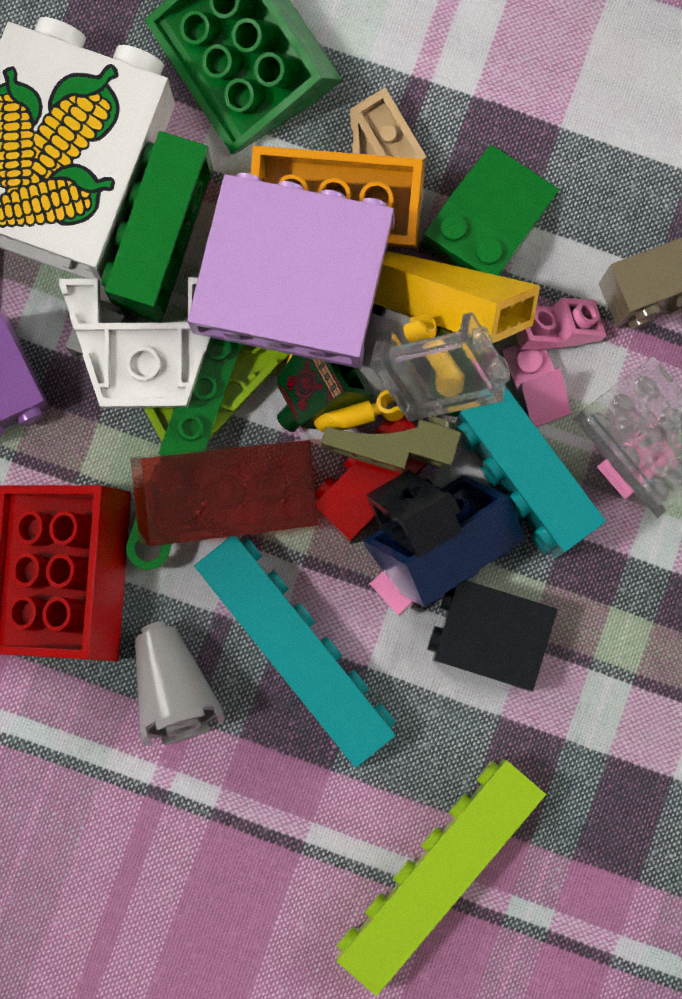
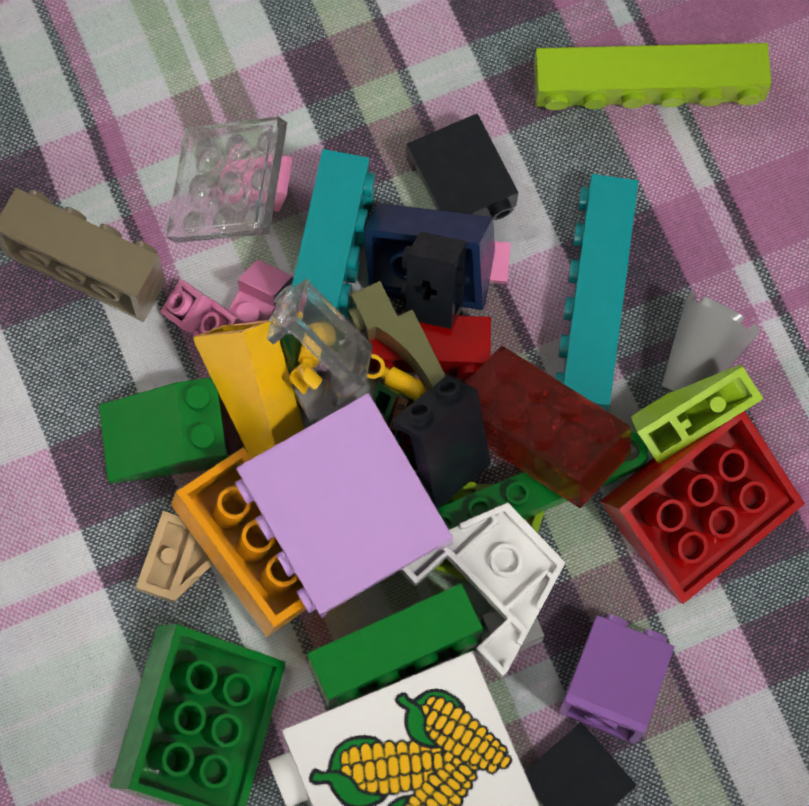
camera: 135 degrees left, 10 degrees down
none -> black panel [393,376,491,510]
none -> lime slope [631,364,764,464]

